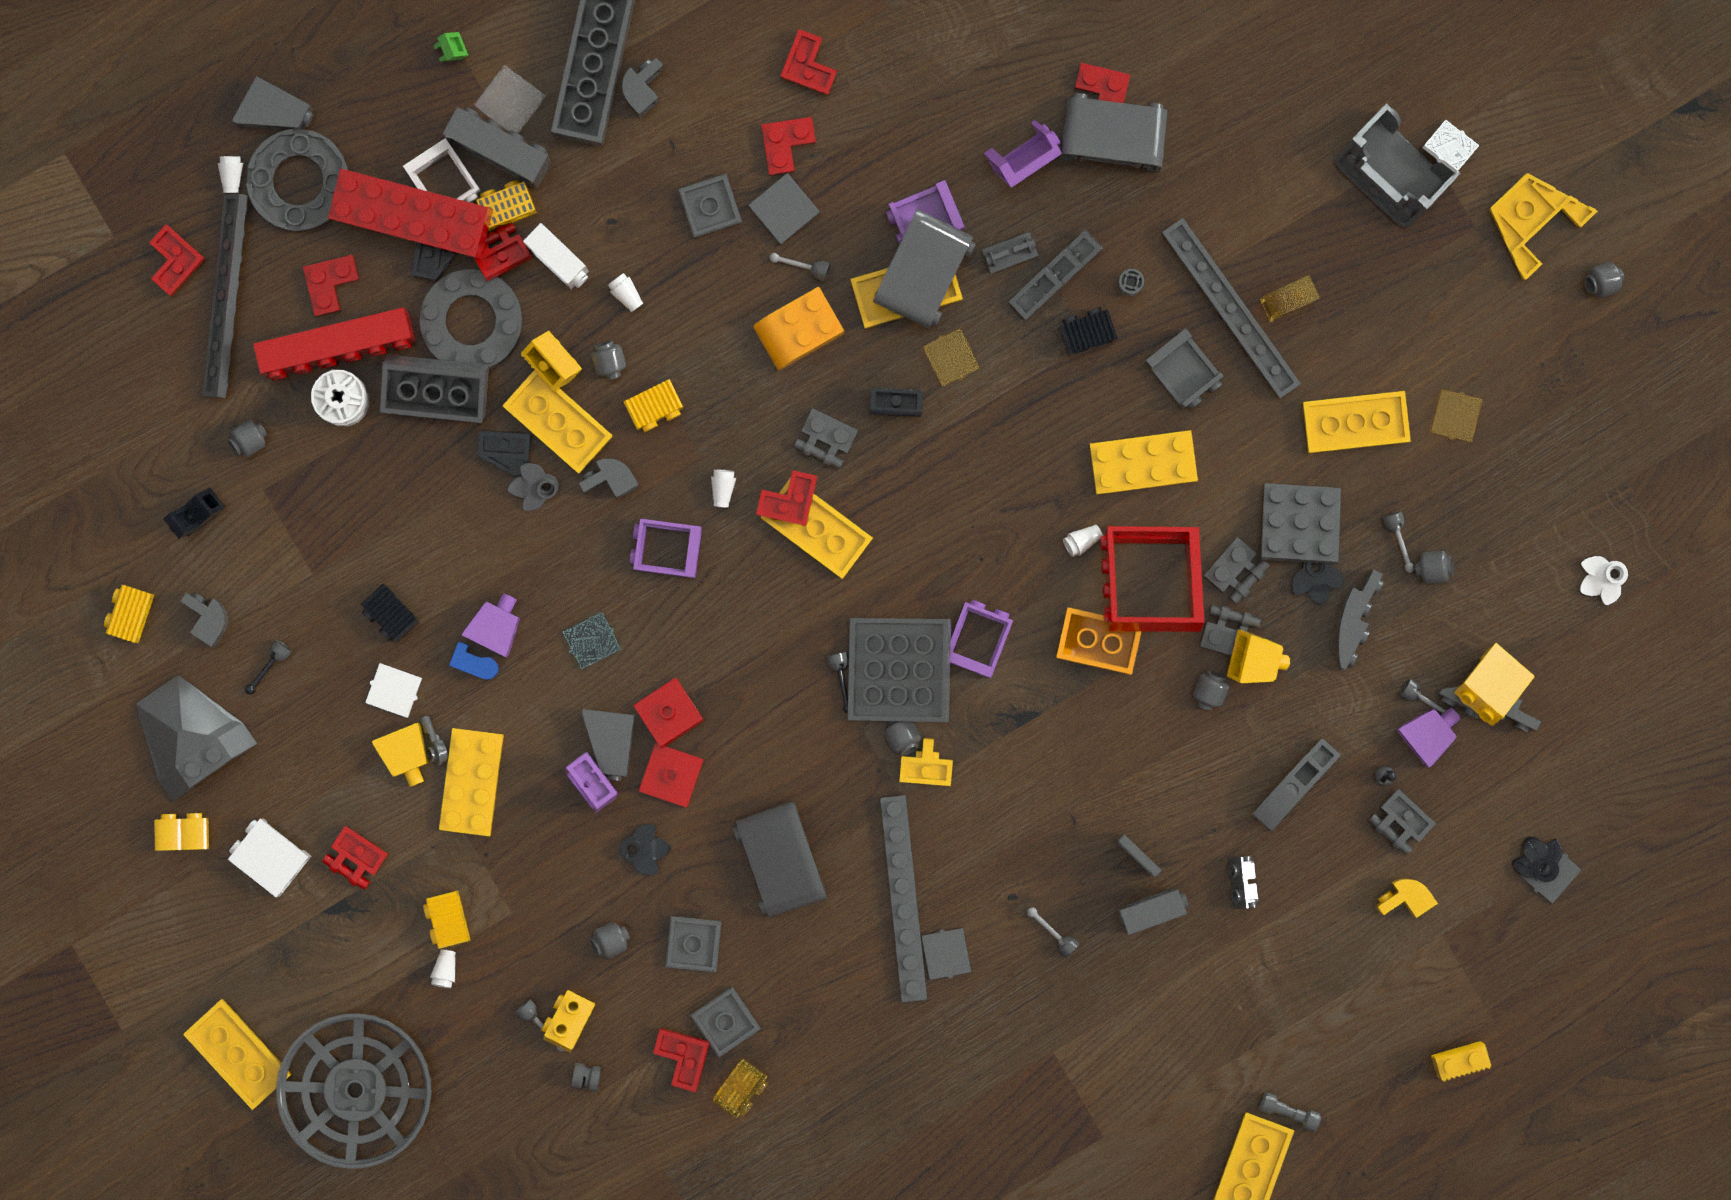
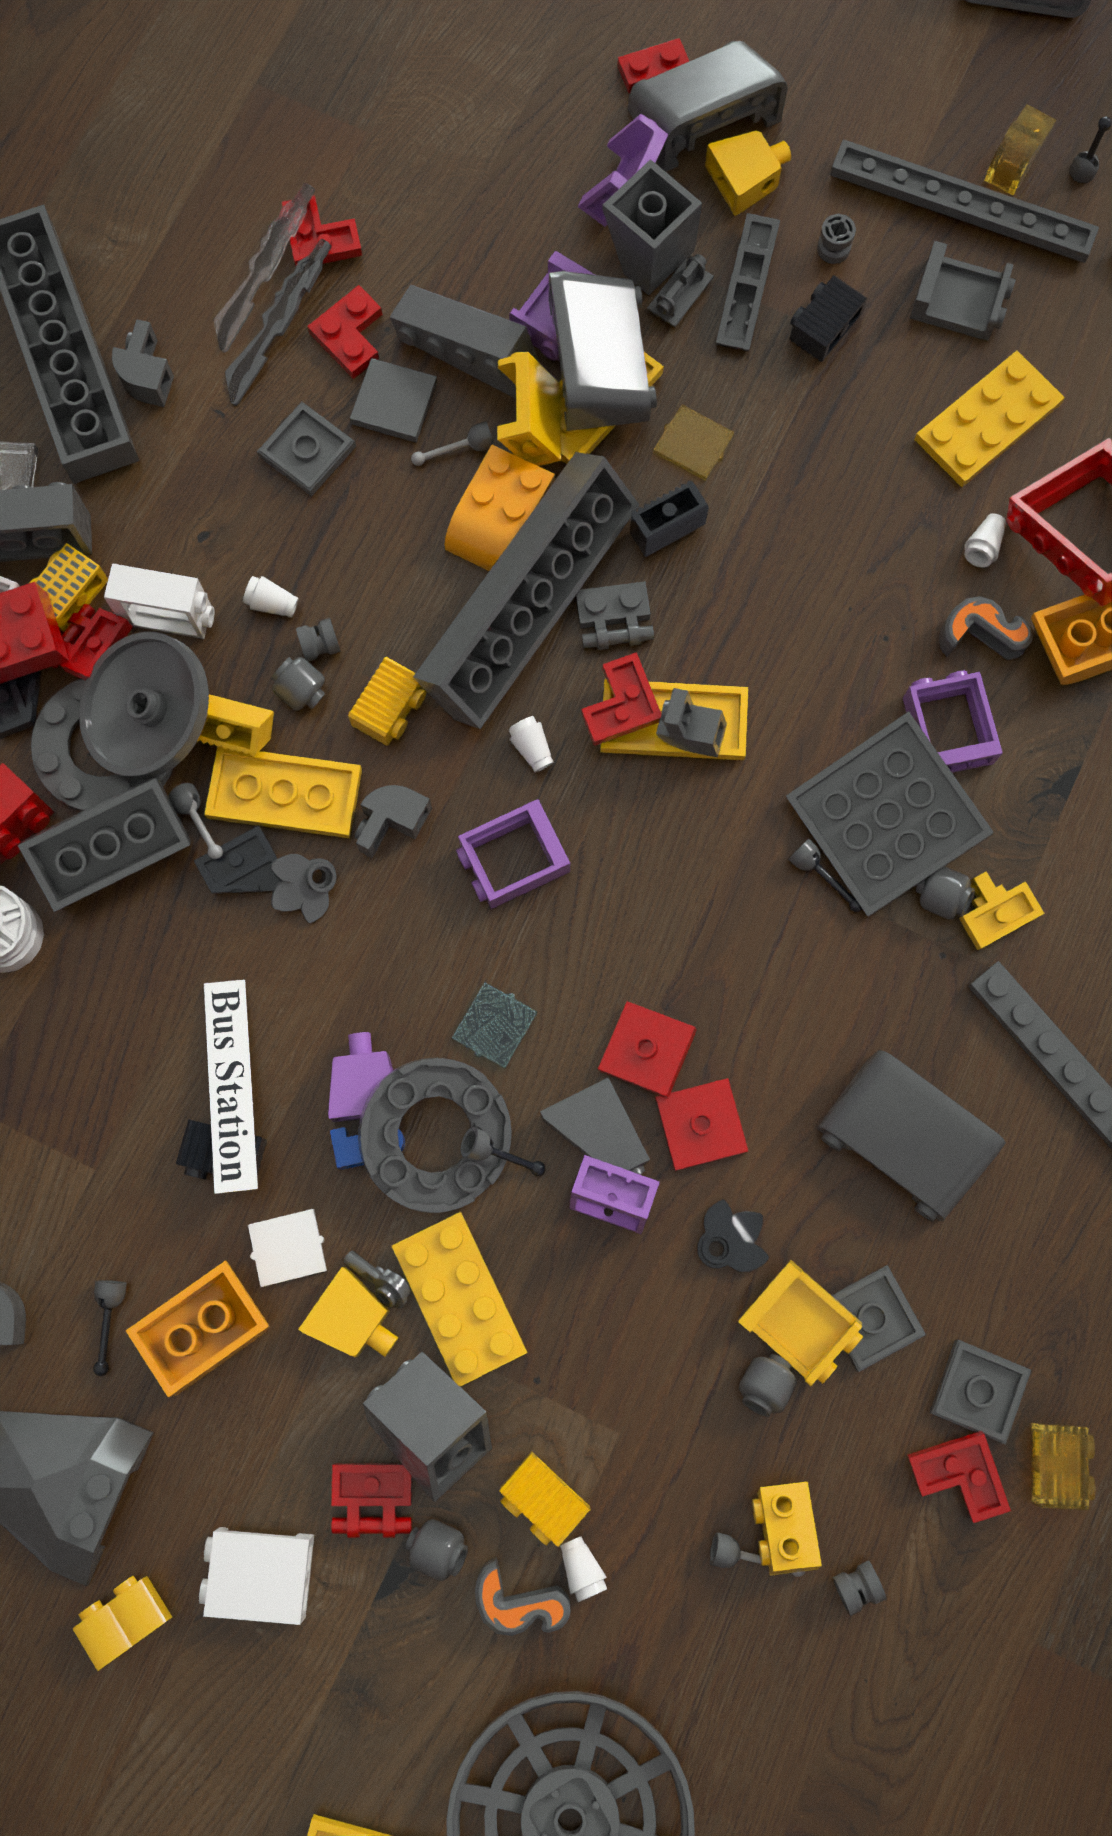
camera: 30 degrees left, 10 degrees down
none -> dark grey dish [79,632,209,779]
none -> light orange brick [126,1261,270,1397]
none -> hinge [168,783,223,859]
none -> white sticker [204,980,258,1194]
none -> clear sword [213,182,316,353]
none -> dark grey sword [225,239,332,405]
none -> dark grey wheel [296,618,341,662]
none -> dark grey plate [358,1058,512,1213]
none -> dark grey slope [363,1352,492,1502]
none -> dark grey wedge [390,284,539,399]
none -> dark grey head [406,1519,468,1581]
none -> dark grey brick [413,452,639,729]
none -> dark grey hinge [460,1127,546,1176]
none -> dark grey animal [475,1556,571,1636]
none -> yellow panel [497,352,561,466]
none -> dark grey slope [602,159,702,295]
none -> dark grey brick [656,688,727,757]
none -> yellow torso [705,131,791,216]
none -> yellow panel [738,1260,863,1386]
none -> dark grey animal [939,596,1033,660]
none -> hinge [1069,116,1112,183]

